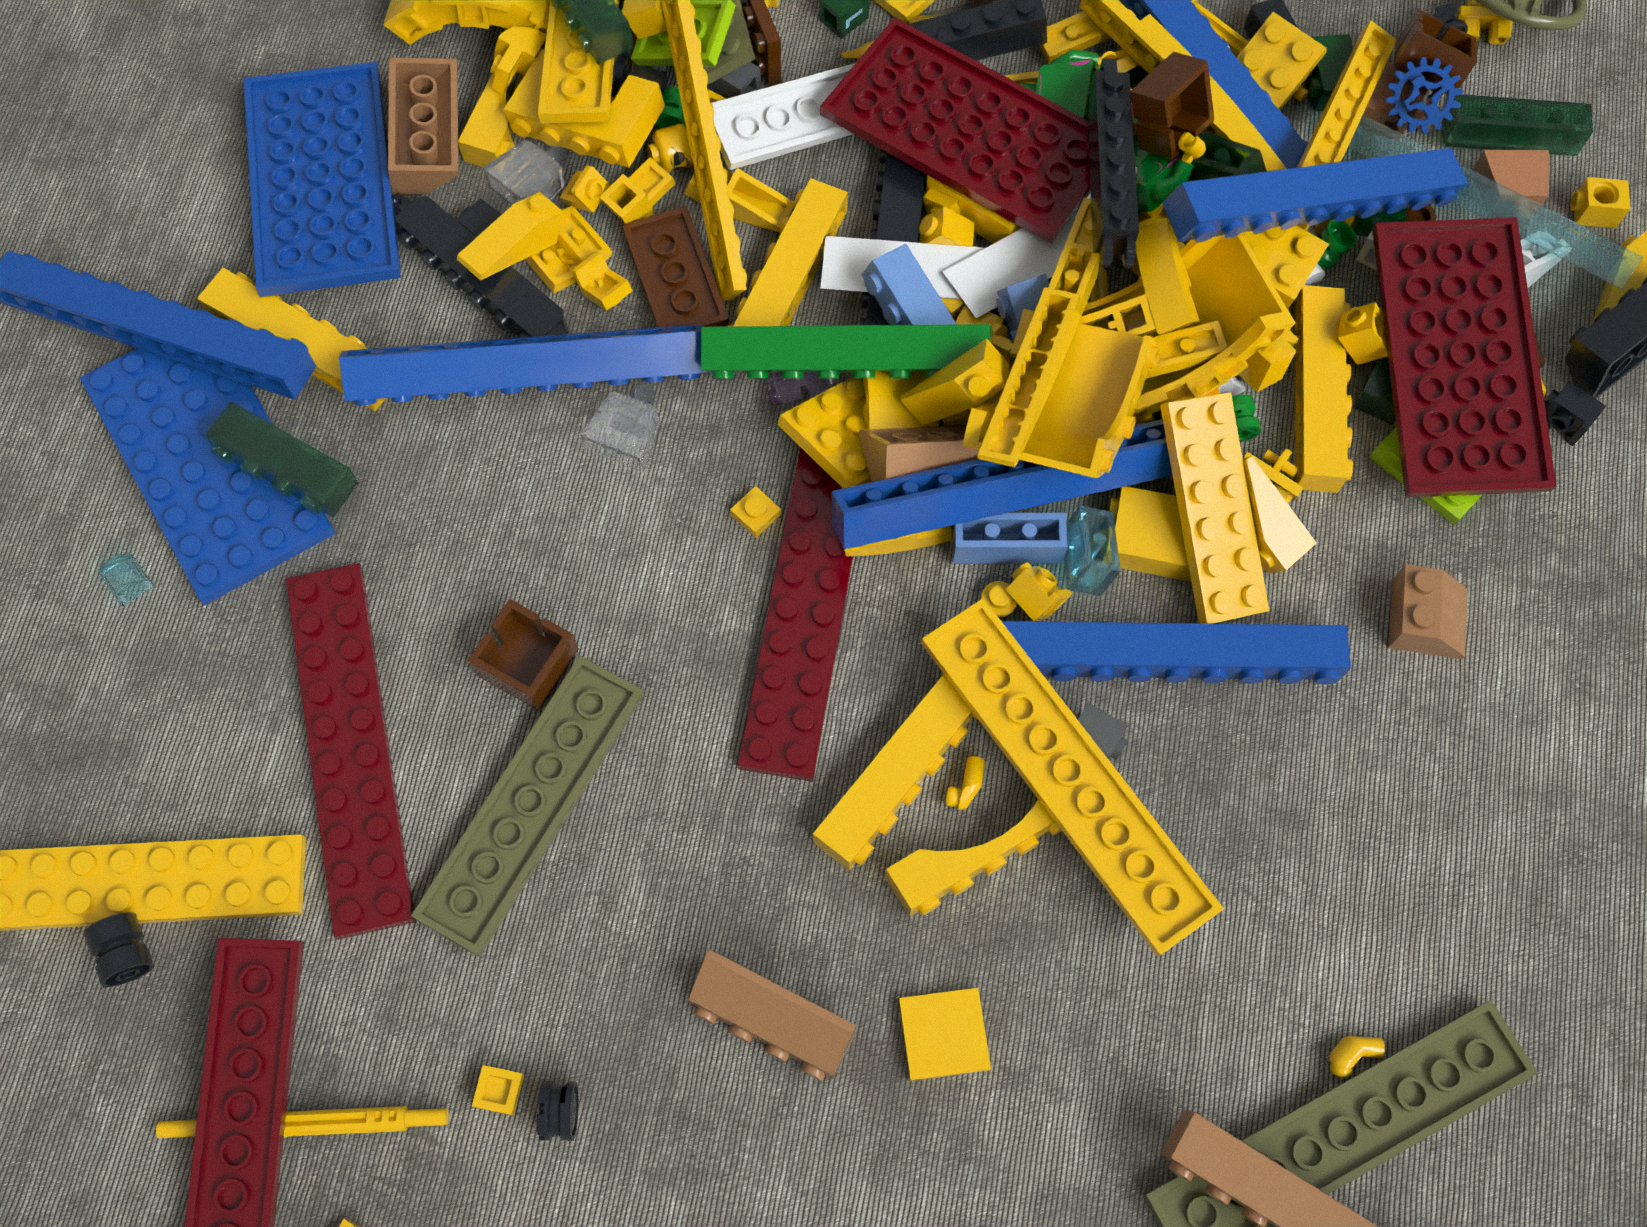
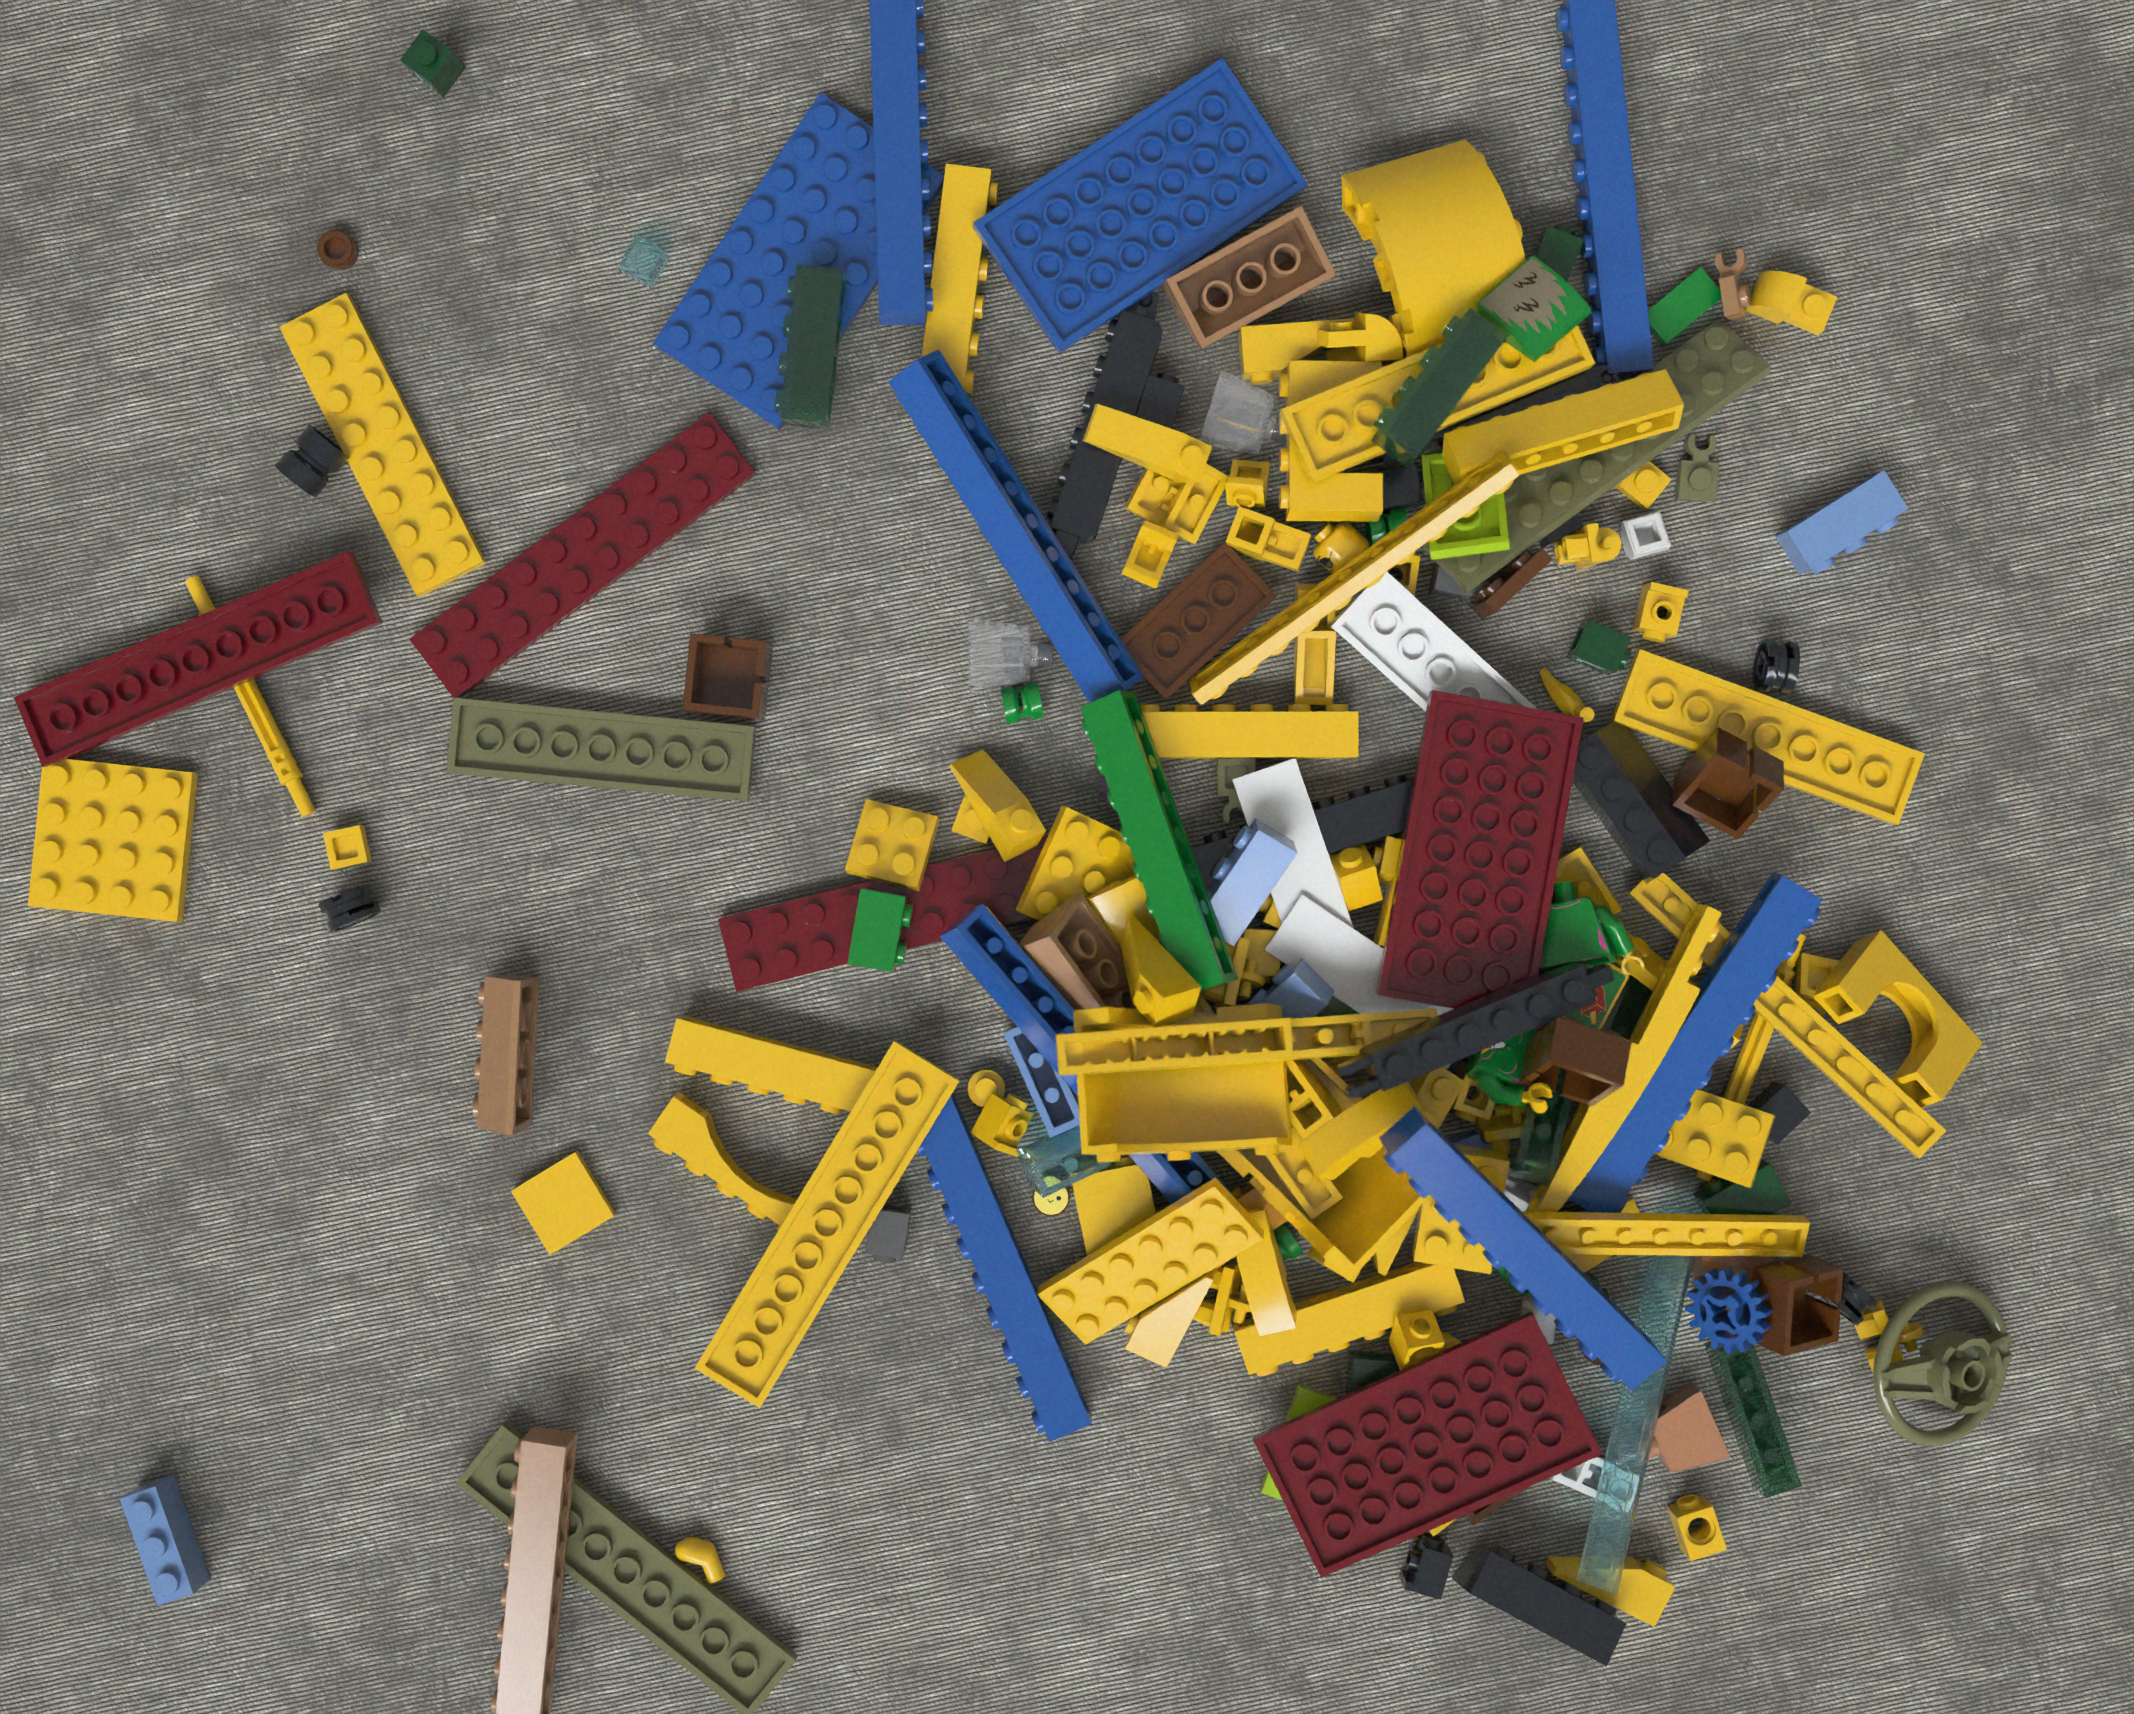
camera: 70 degrees right, 20 degrees up
yellow arm [945,756,985,810] -> none
medium nougat slope [1388,564,1468,660] -> none
none -> yellow plate [845,799,940,891]
none -> green brick [847,888,914,972]
none -> yellow slope [949,749,1046,862]
none -> green wheel [1001,681,1044,725]
none -> light yellow tile [1032,1177,1070,1217]
none -> olive plate [1217,758,1256,823]
none -> yellow slope [1236,1206,1297,1336]

